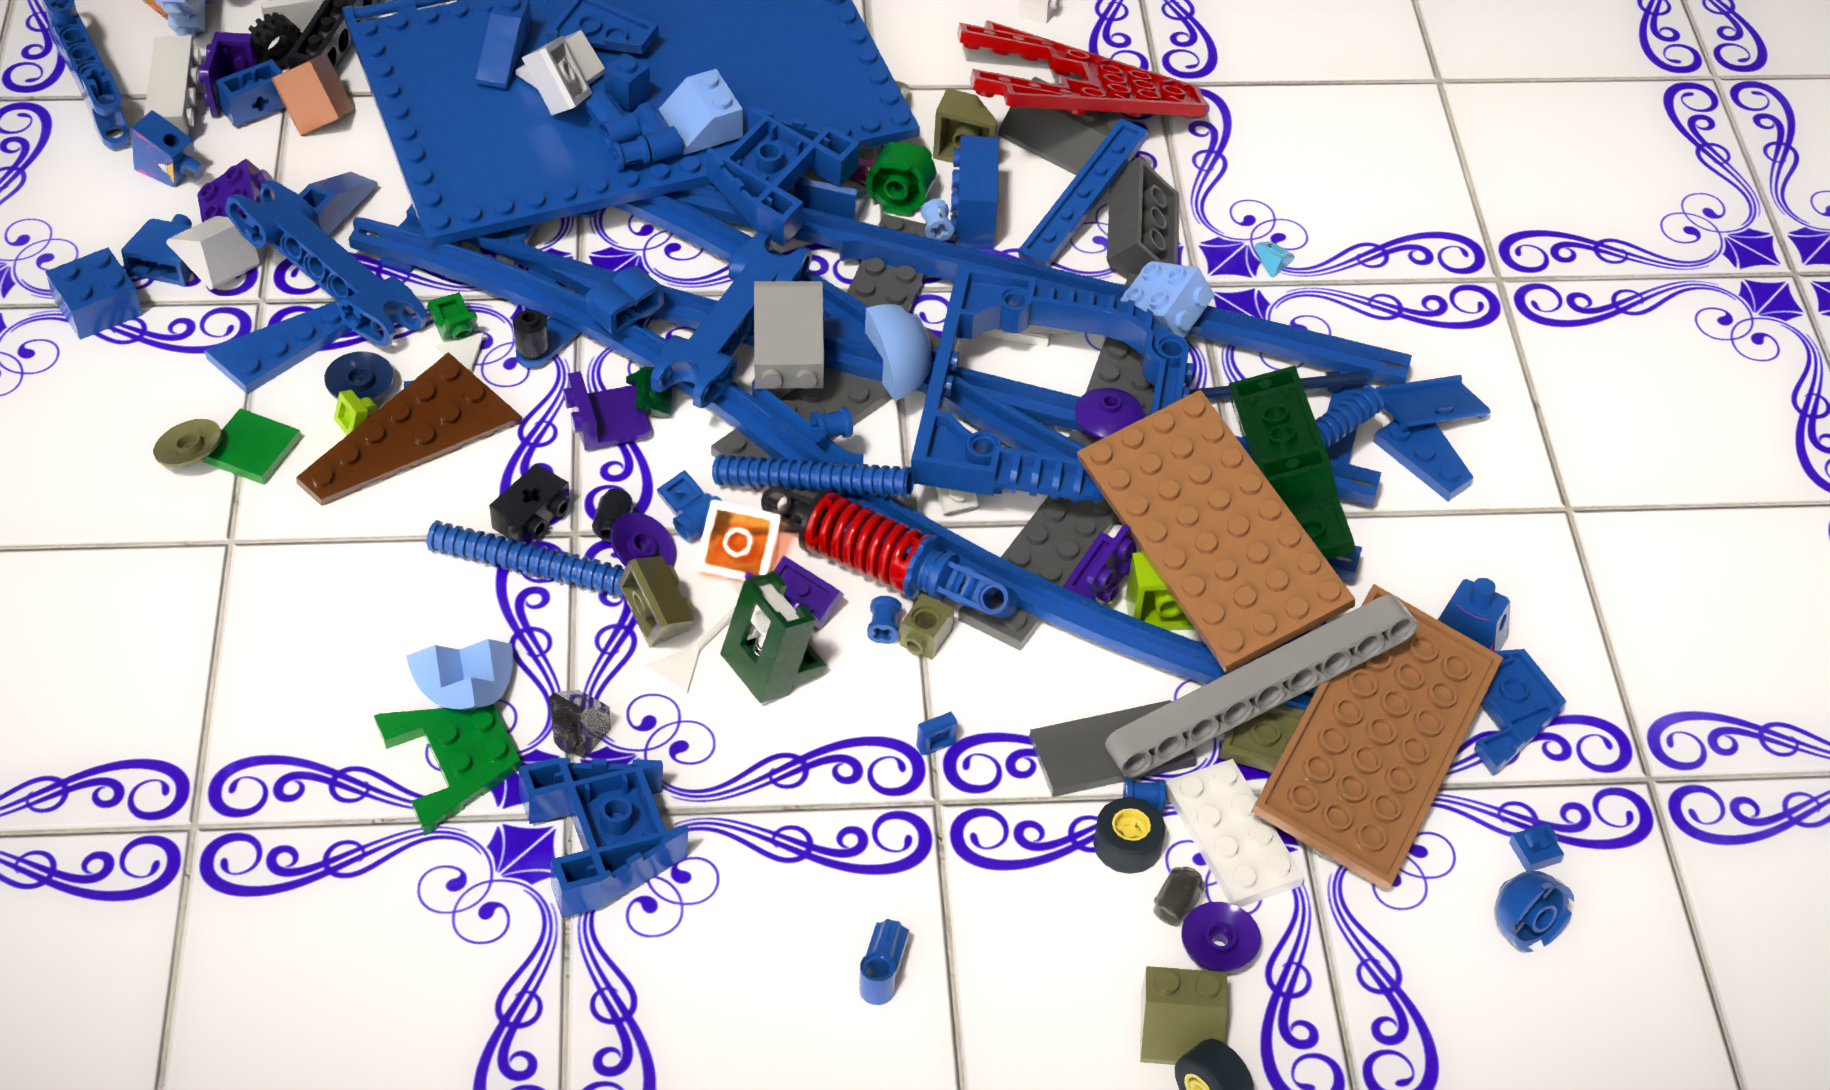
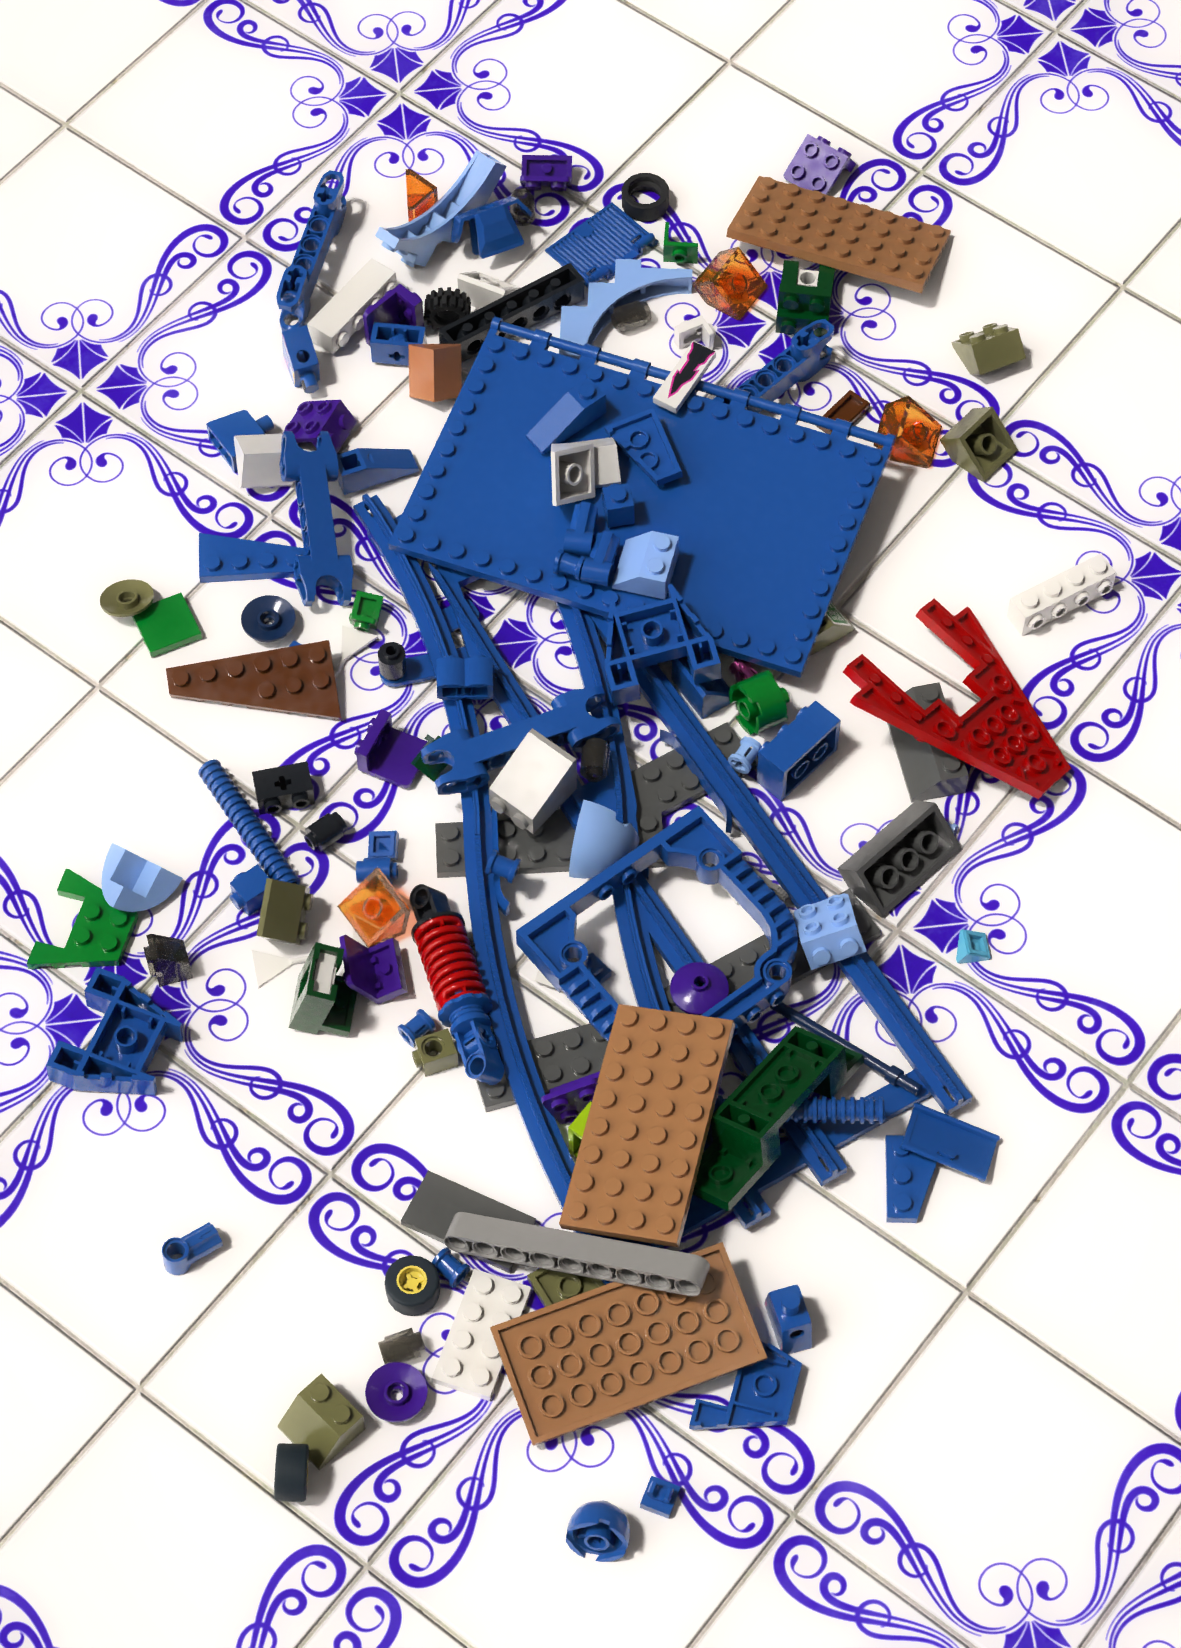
camera: 45 degrees right, 10 degrees up
blue brick [45,247,143,340] -> none
lime tile [333,390,377,435] -> none
dark purple dish [610,512,676,567] -> none
blue piece [712,454,914,498] -> none
blue tile [916,711,957,756] -> none
olive slope [933,88,998,163] -> none
blue plate [1018,118,1148,267] -> none
none -> blue brick [229,864,270,916]
none -> clear smoke brick [580,738,610,782]

